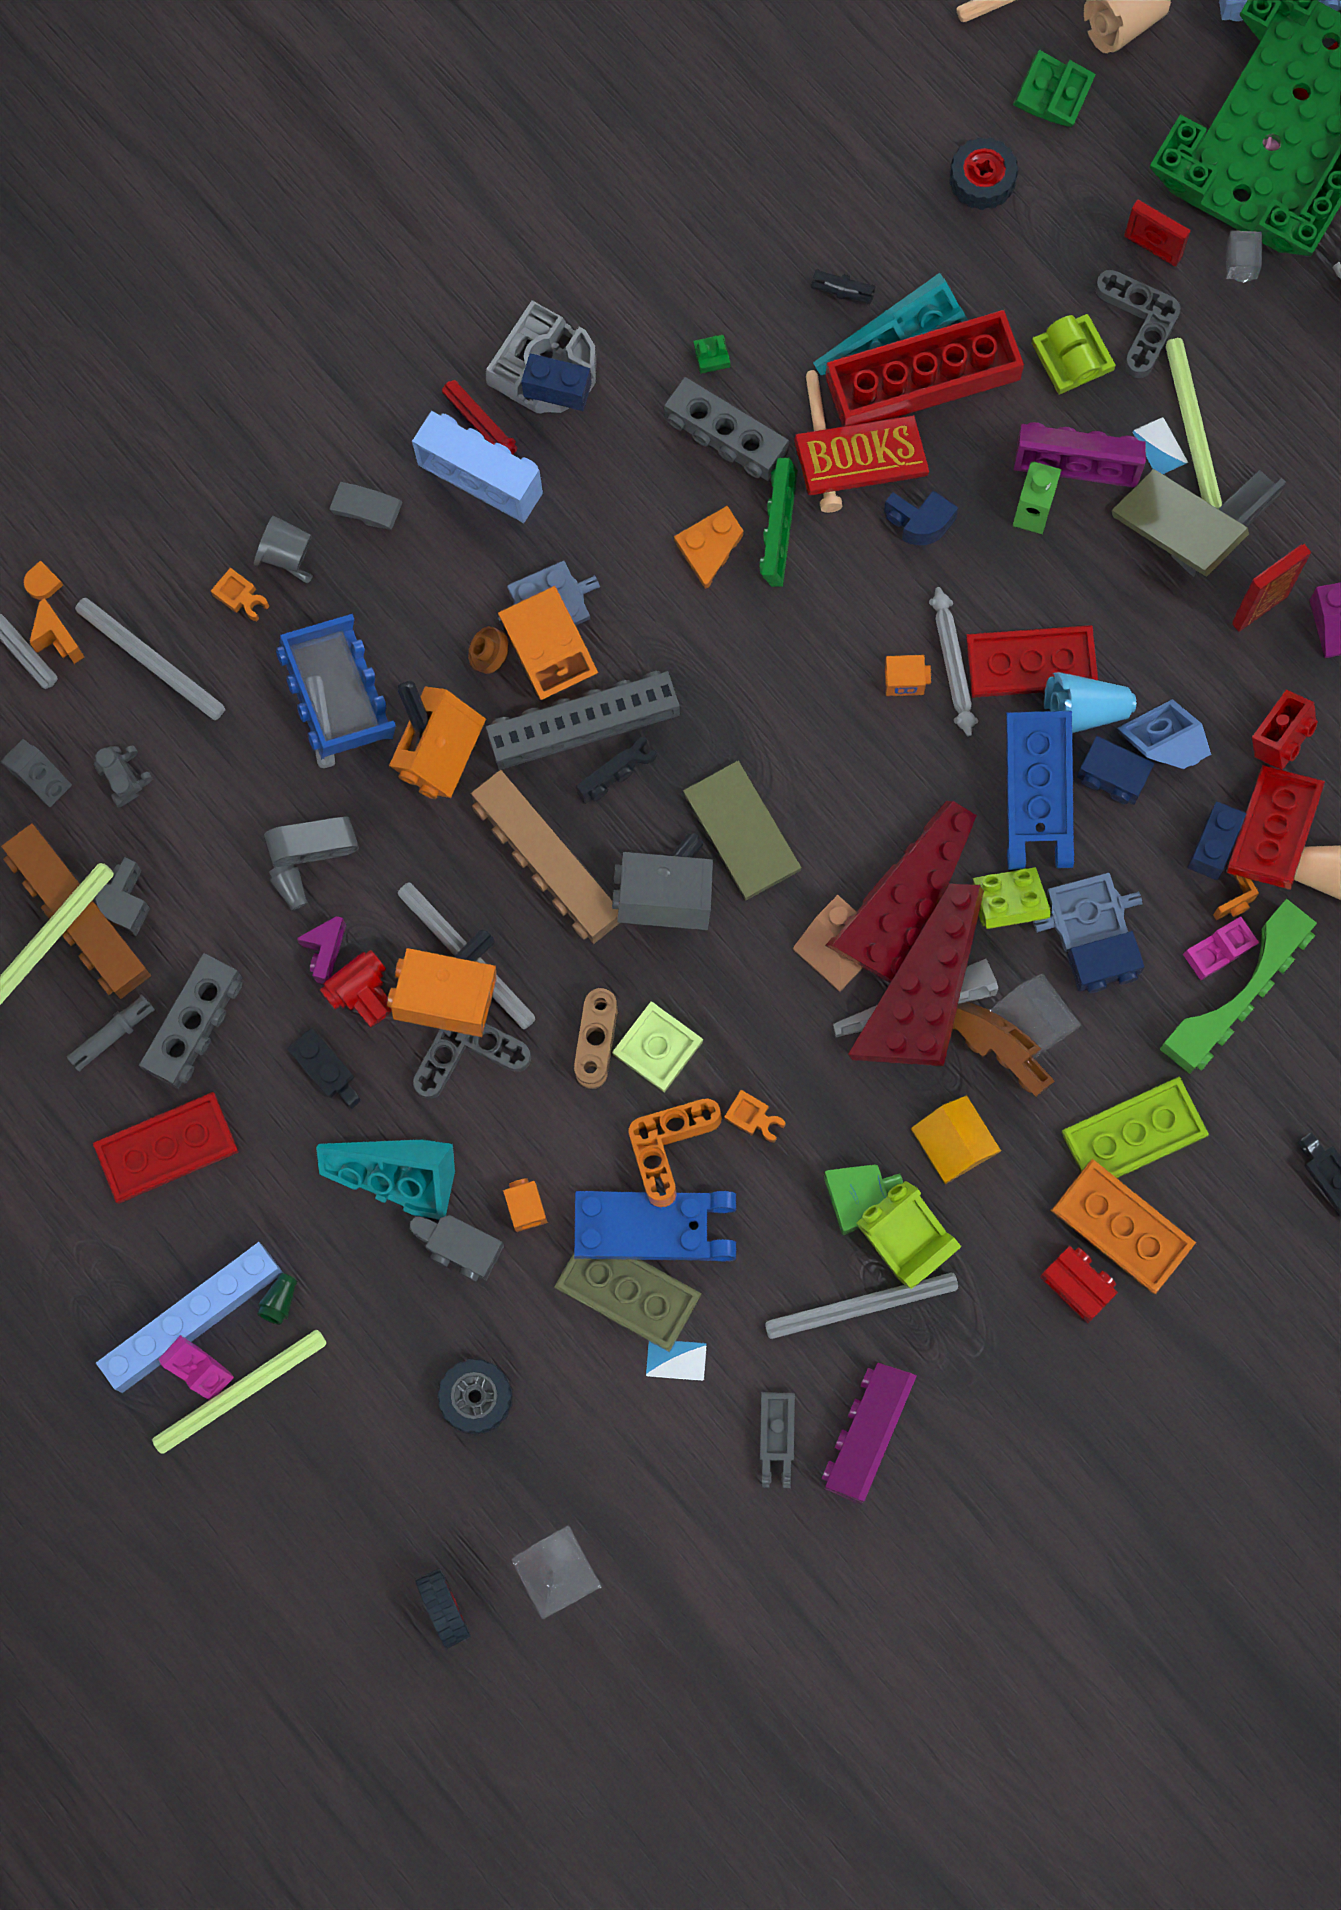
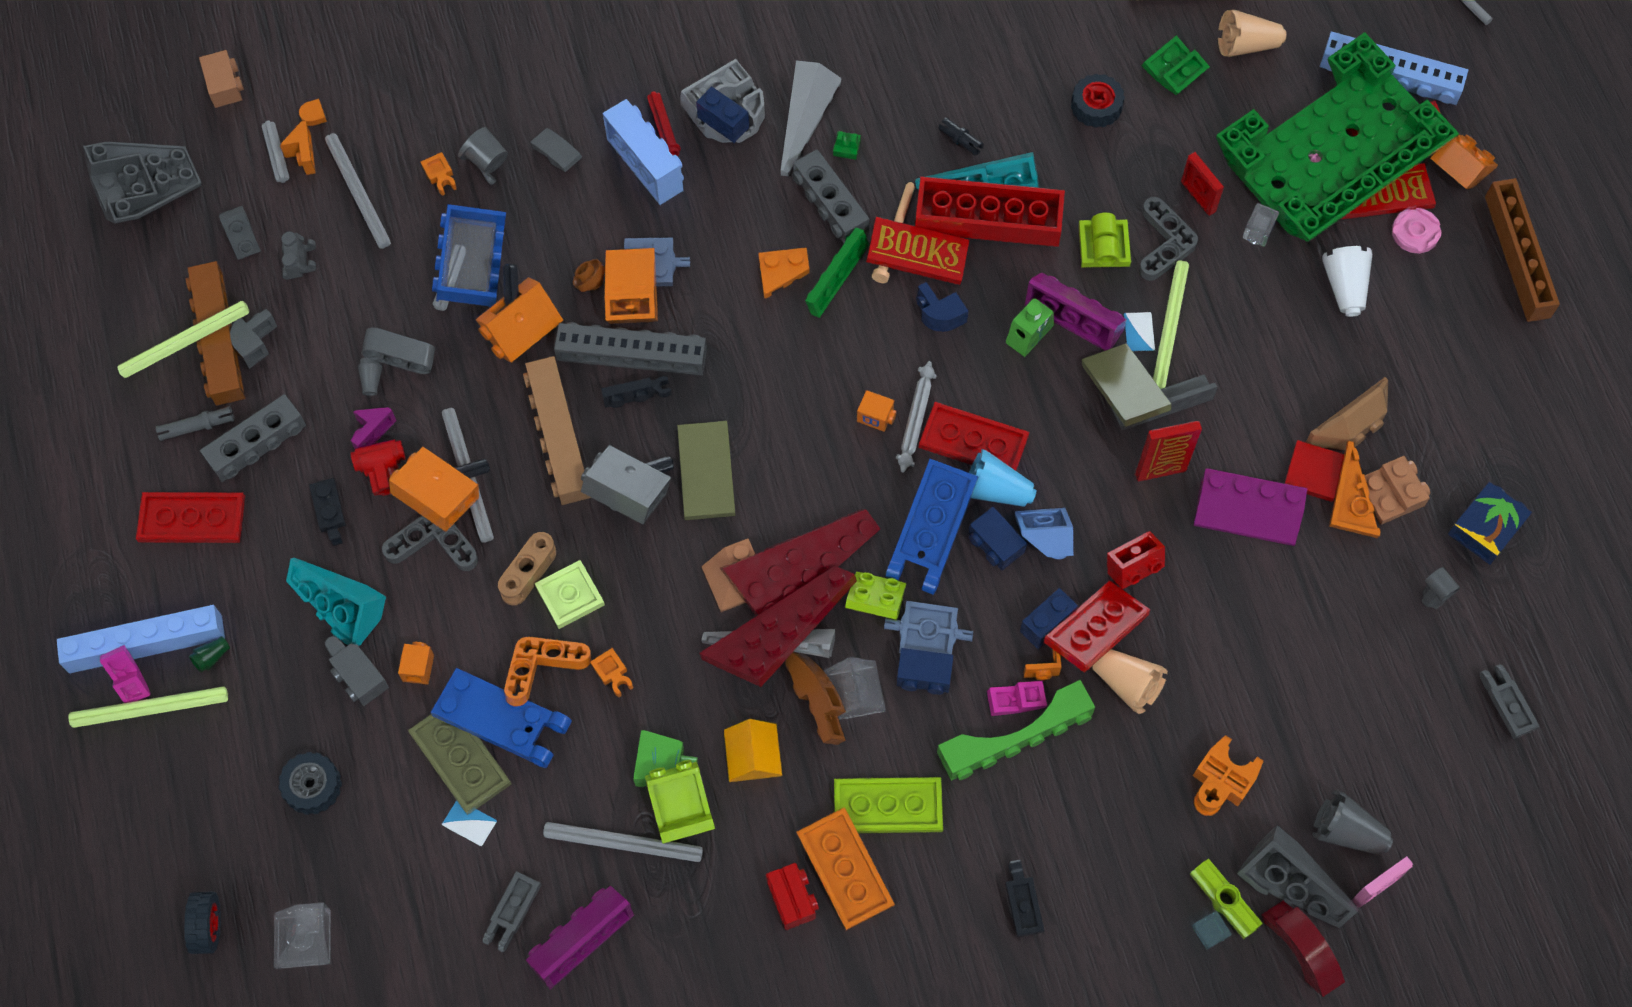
camera: 20 degrees right, 10 degrees down
none -> light grey wedge [781,61,841,176]

